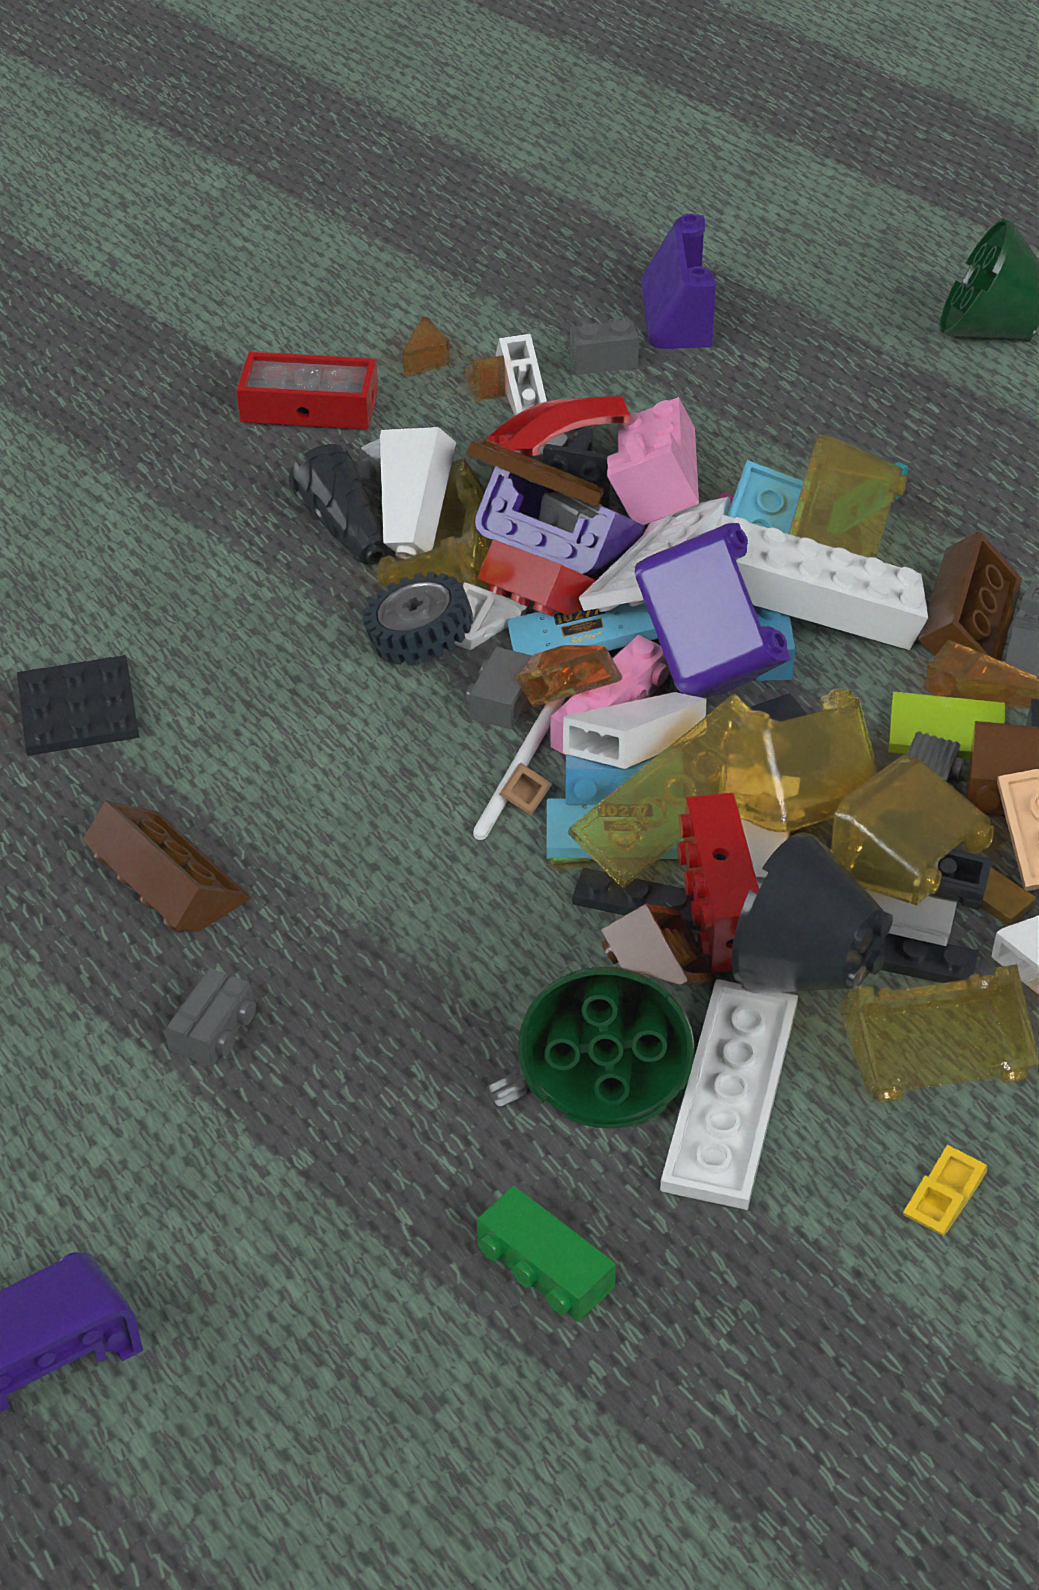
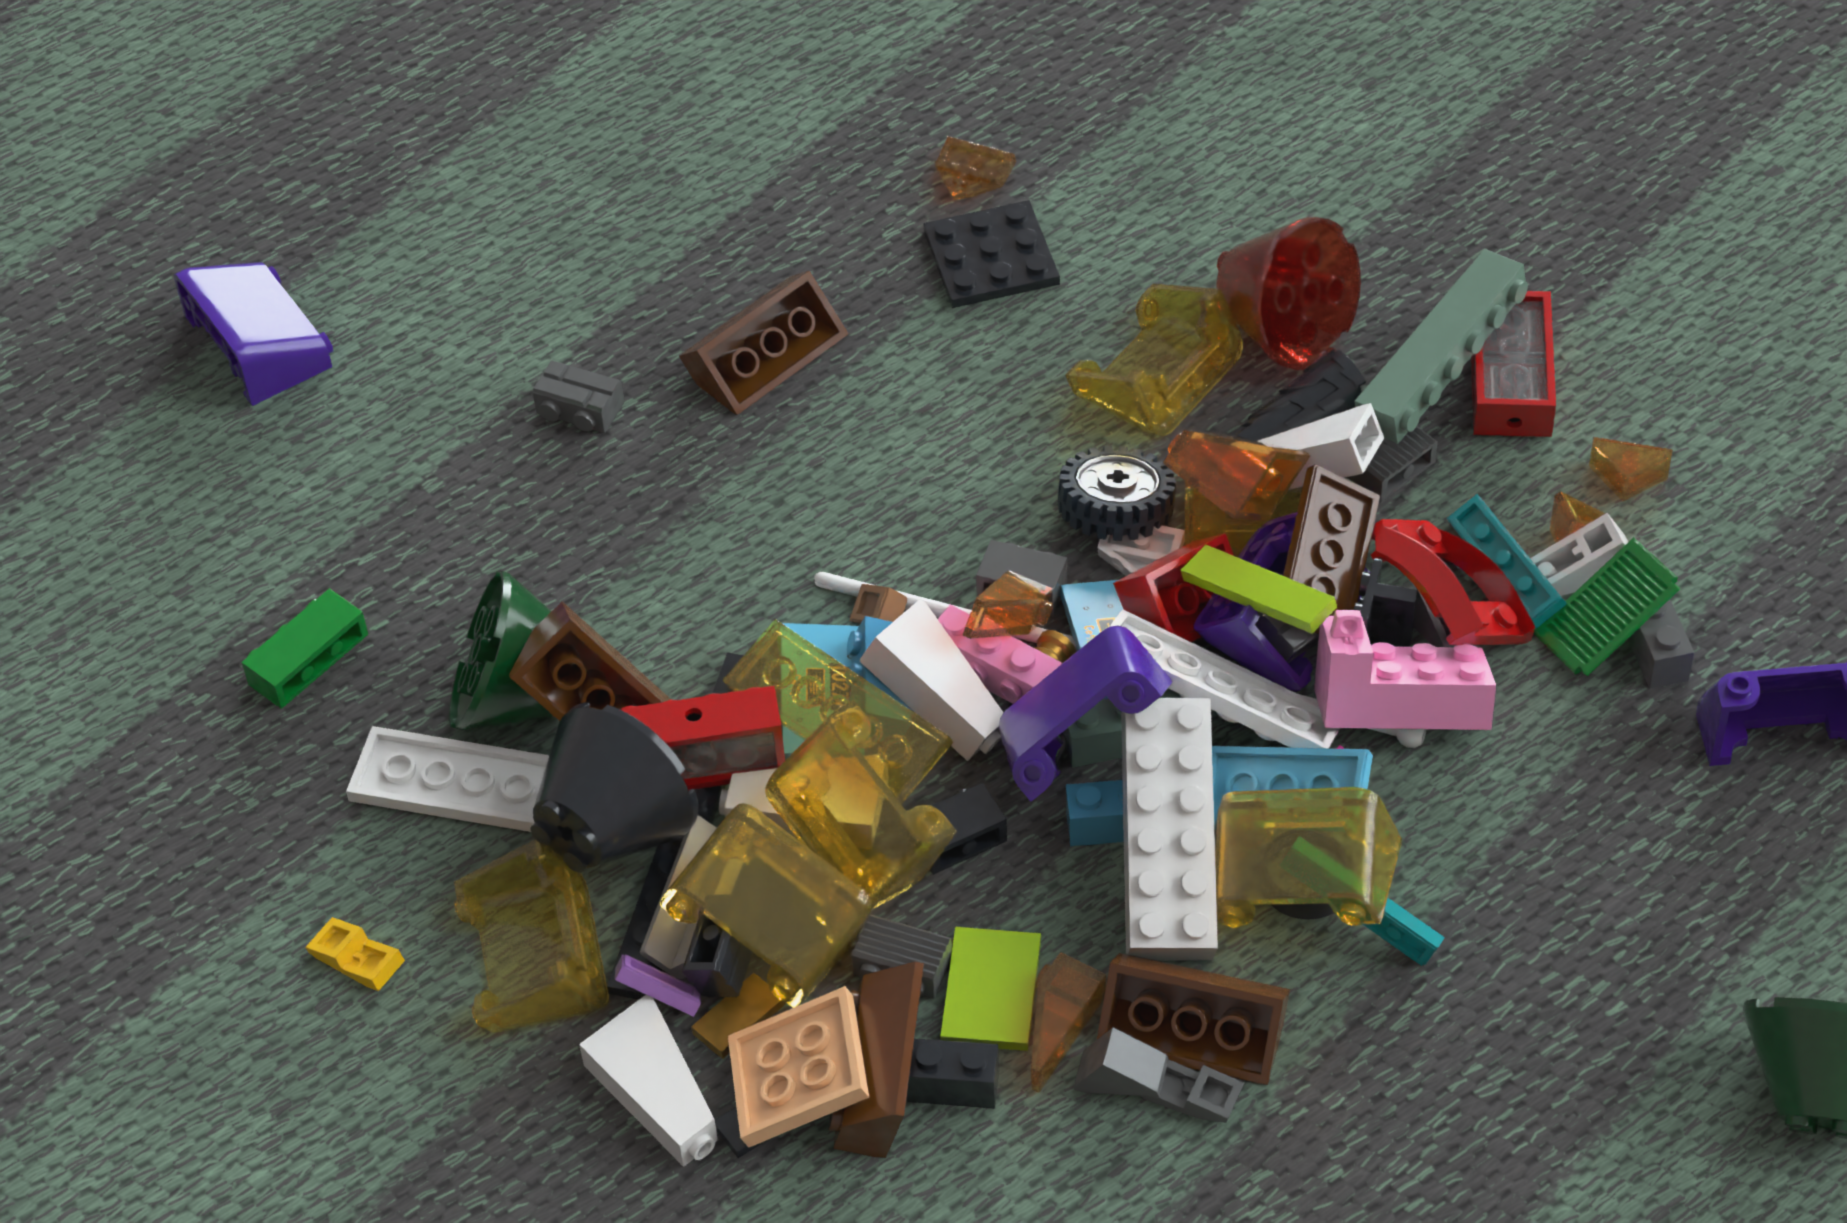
camera: 90 degrees right, 5 degrees up
none -> medium lavender tile [615,954,701,1017]
none -> clear yellow windscreen [1065,283,1243,436]
none -> clear orange slope [1163,430,1311,521]
none -> lime tile [1181,544,1337,634]
none -> clear red cone [1215,217,1361,370]
none -> sand green brick [1355,249,1528,444]
none -> teal tile [1446,494,1567,629]
none -> green window [1533,537,1680,676]

